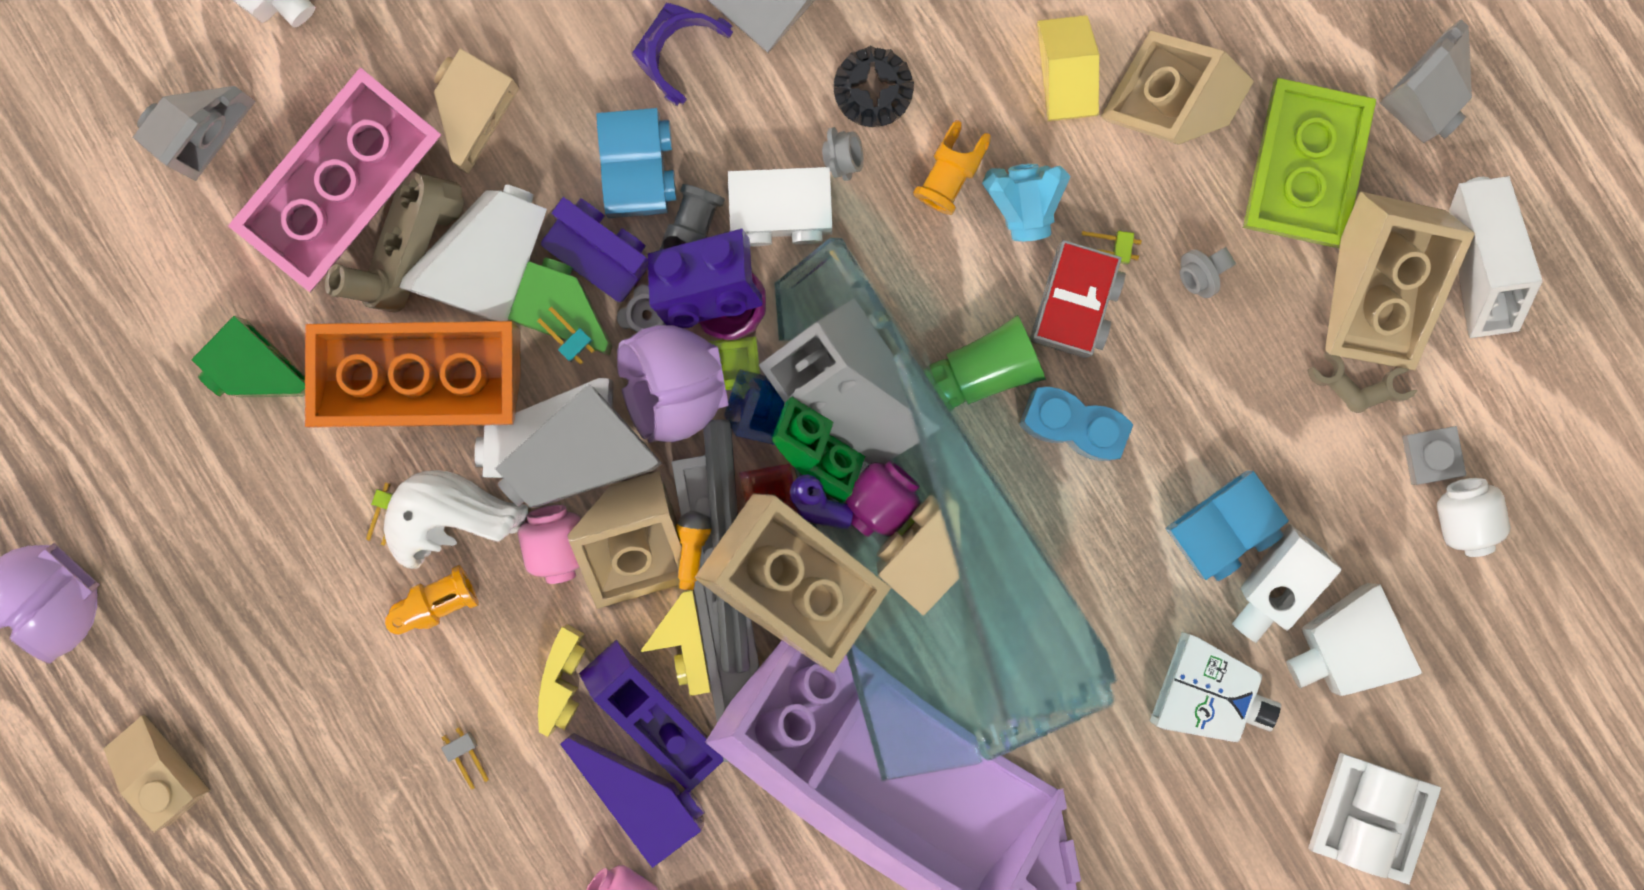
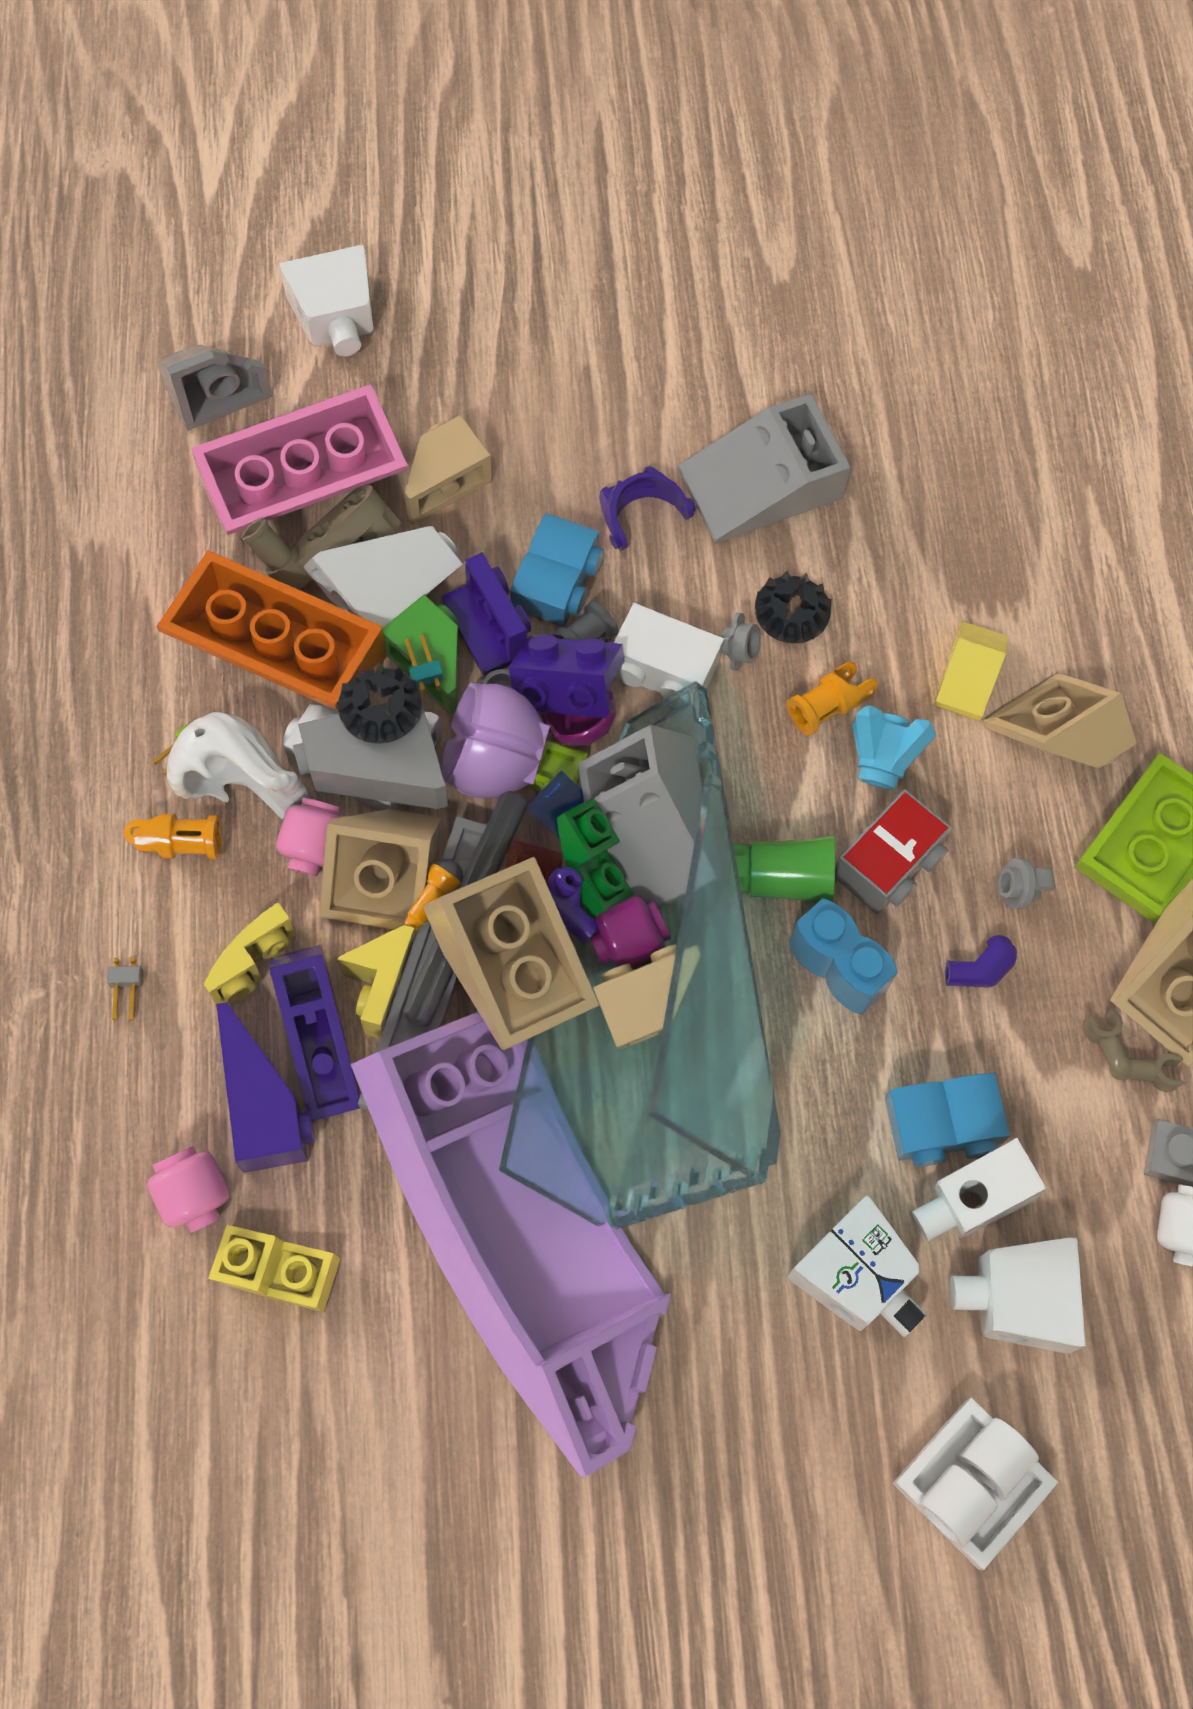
camera: 25 degrees right, 20 degrees down
green slope [191,316,305,398] -> none
lime piece [1081,231,1142,265] -> none
none -> black gear [337,663,422,744]
none -> dark purple arm [945,935,1017,988]

